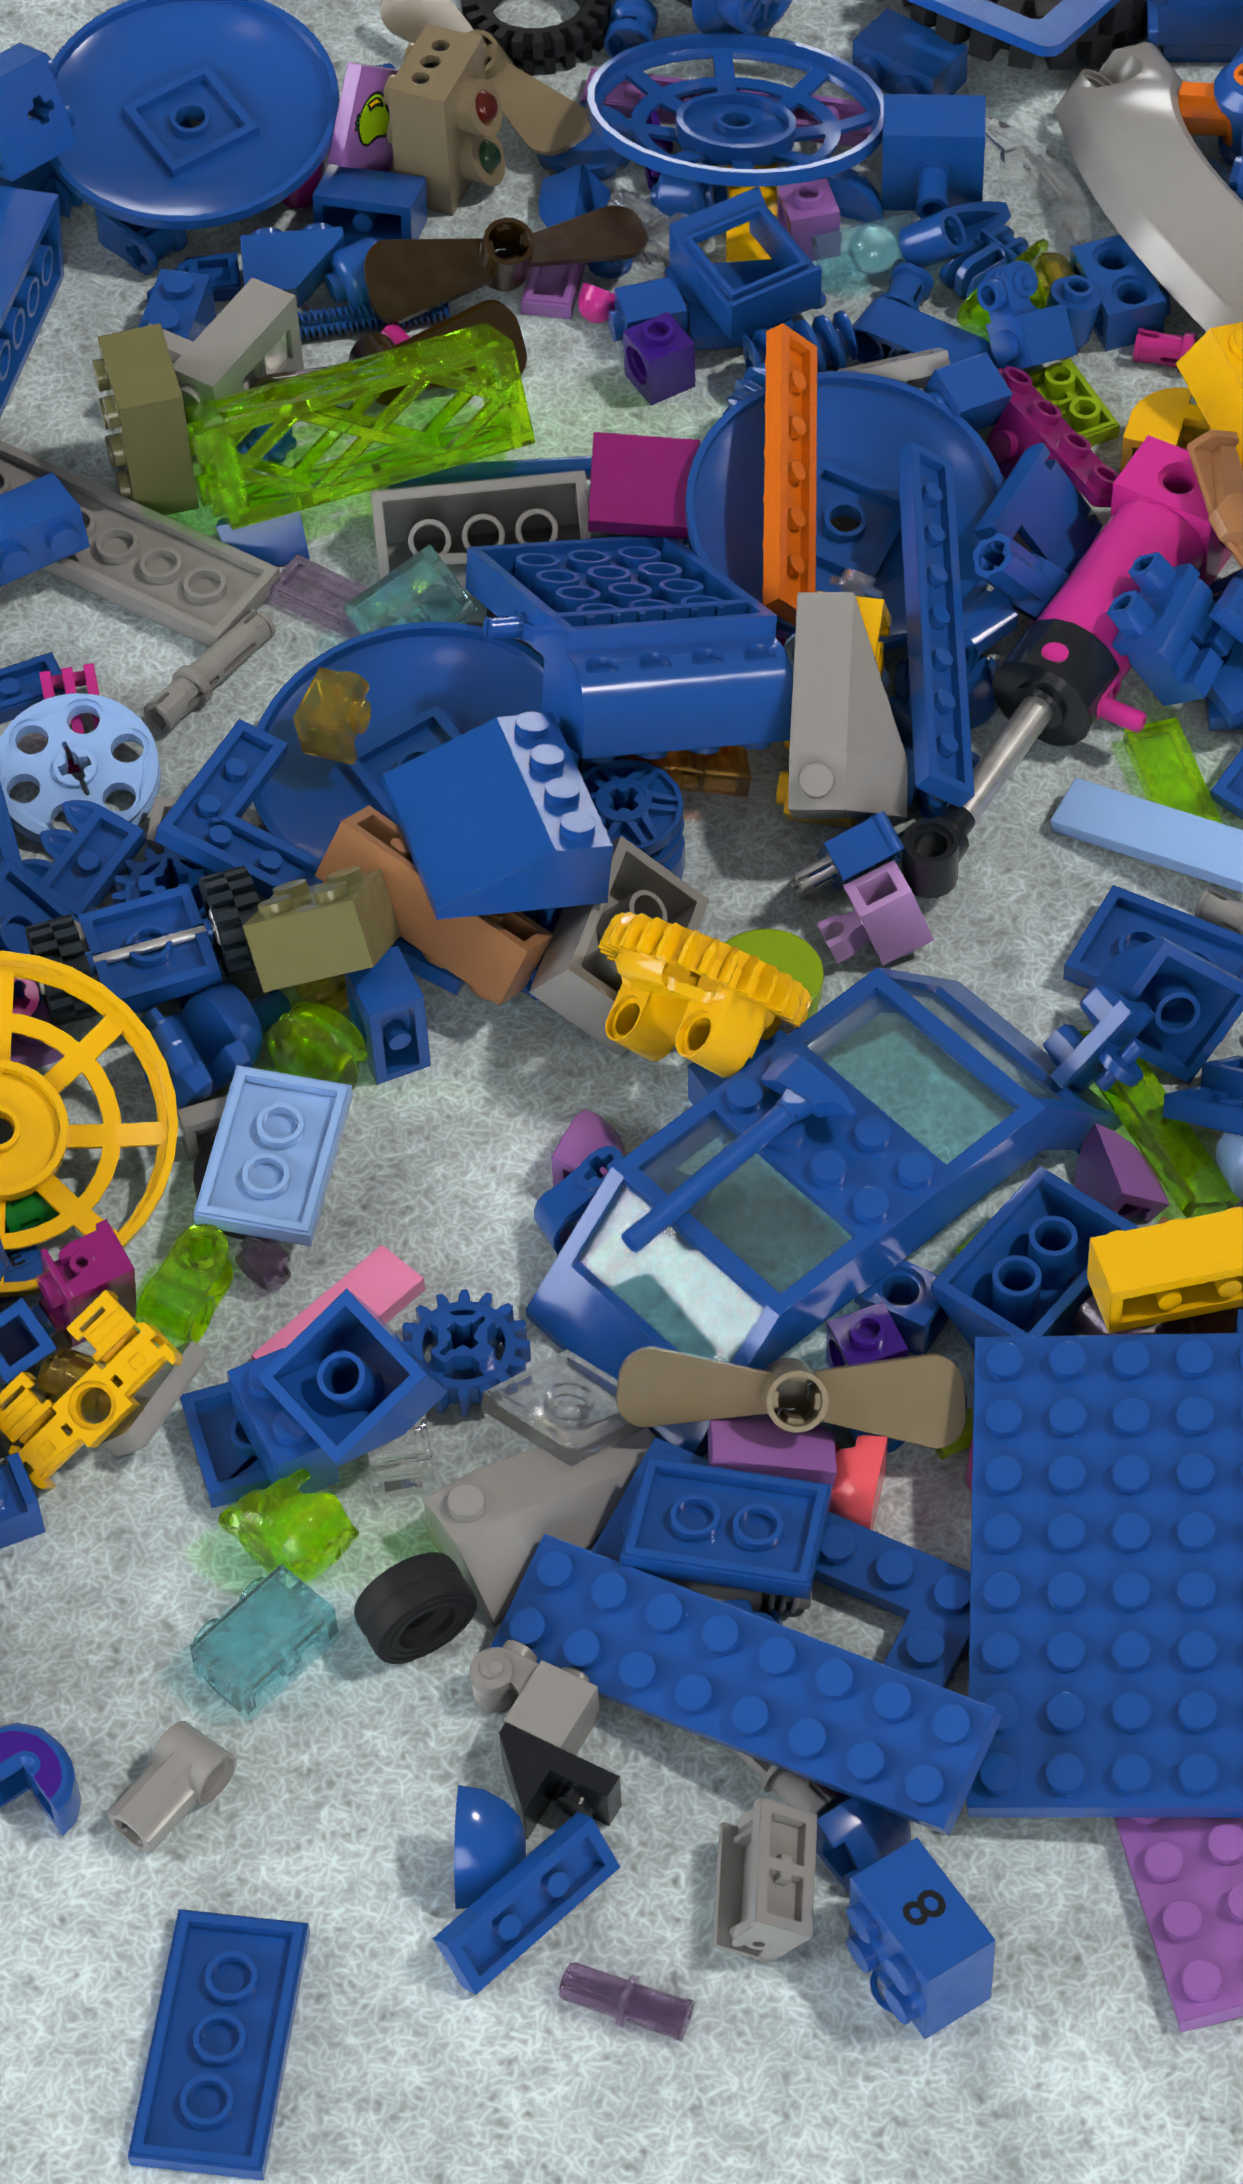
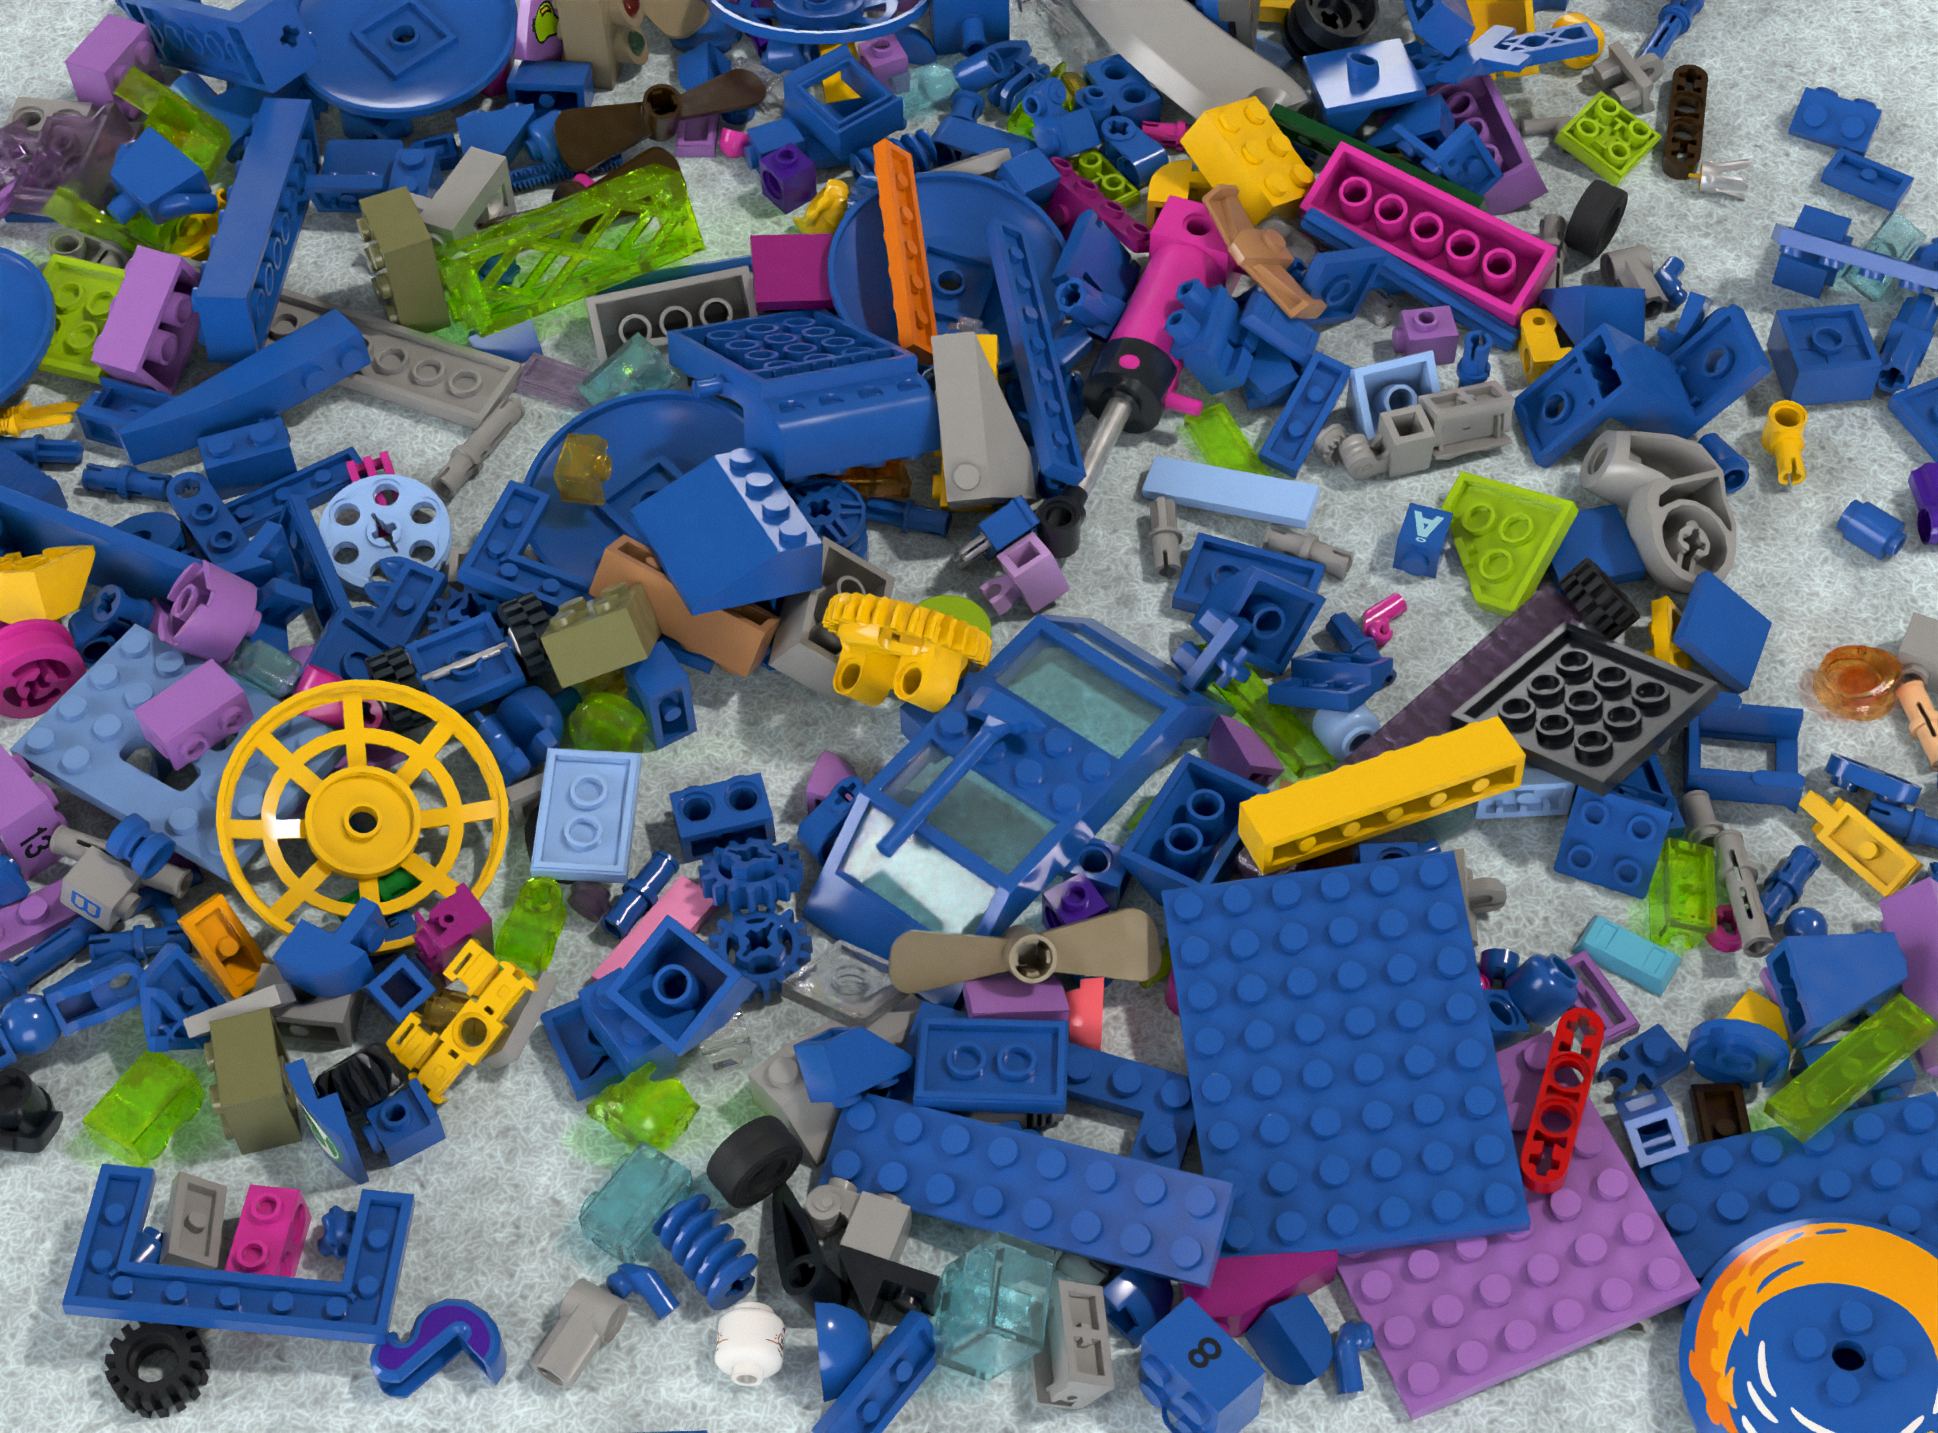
camera: 10 degrees left, 0 degrees up
none -> blue bracket [304,139,405,213]
none -> blue pin [600,850,680,940]
none -> blue arm [606,1262,681,1320]
none -> blue piece [652,1194,758,1310]
none -> blue brick [669,772,776,863]
none -> blue gear [699,837,804,912]
none -> white head [714,1302,786,1386]
none -> black piece [772,1182,850,1320]
none -> yellow piece [793,179,849,237]
none -> blue slope [793,1026,916,1108]
none -> blue axle [865,496,952,538]
none -> clear light blue brick [933,1231,1054,1381]
none -> blue piece [1099,116,1169,188]
none -> light grey axle [1148,496,1183,579]
none -> magenta slope [1178,1250,1338,1337]
none -> blue brick [1244,1293,1334,1385]
none -> blue arm [1332,1320,1374,1394]

